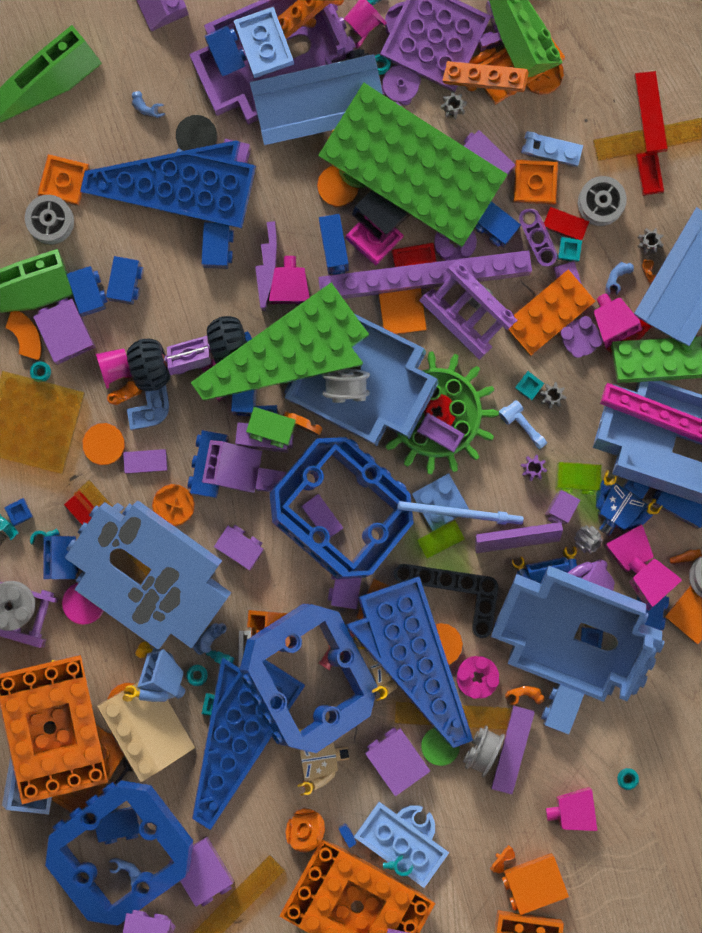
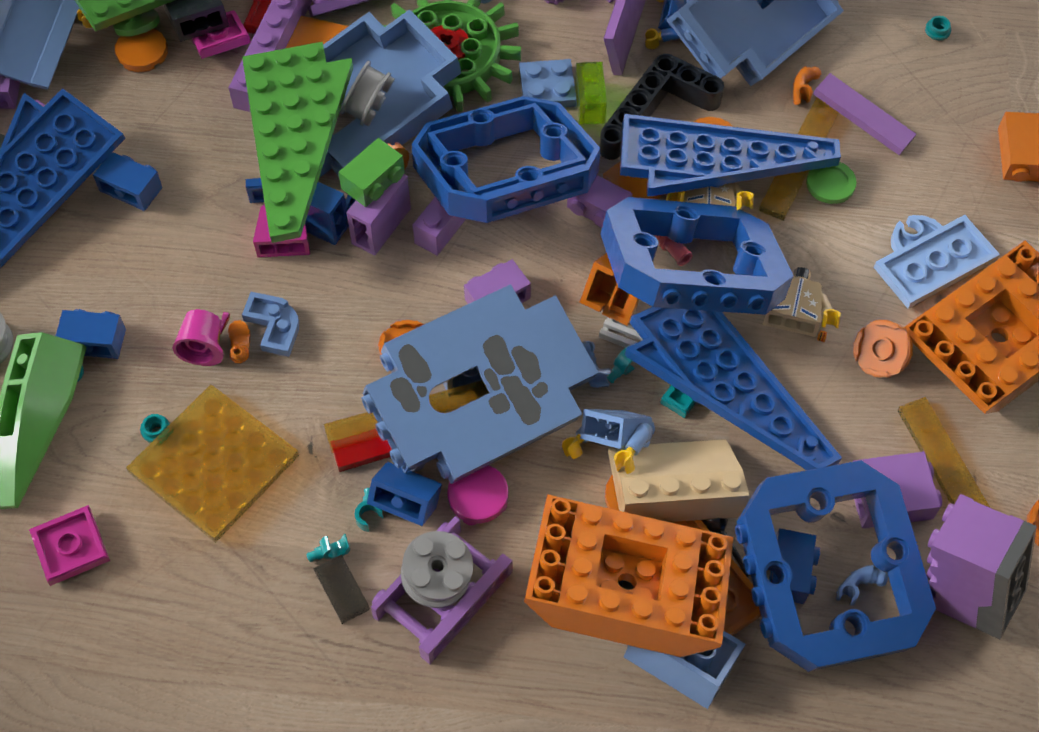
camera: 70 degrees left, 25 degrees down
blue tile [4,498,33,527] -> none
orange tile [5,311,42,361] -> none
medium lavender brick [33,298,96,365] -> none
orange tile [82,423,125,465] -> none
blue brick [106,256,144,305] -> none
medium lavender tile [123,449,168,474] -> none
black plate [127,316,247,391] -> none
teal plate [186,665,208,686] -> none
blue brick [187,430,229,499] -> none
medium lavender brick [202,440,262,493] -> none
medium lavender slope [255,221,277,311] -> none
dark pink torso [269,256,309,304] -> none
blue brick [319,214,349,275] -> none
blue tile [339,823,356,848] -> none
medium lavender brick [365,727,430,796] -> none
teal piece [383,855,413,876] -> none
light blue bar [398,501,523,525] -> none
medium lavender tile [417,413,465,453] -> none
dark pink plate [456,656,499,699] -> none
light grey wheel [463,726,505,777] -> none
orange piece [490,845,515,873] -> none
medium blue brick [541,684,584,734] -> none
dark pink torso [545,787,598,831] -> none

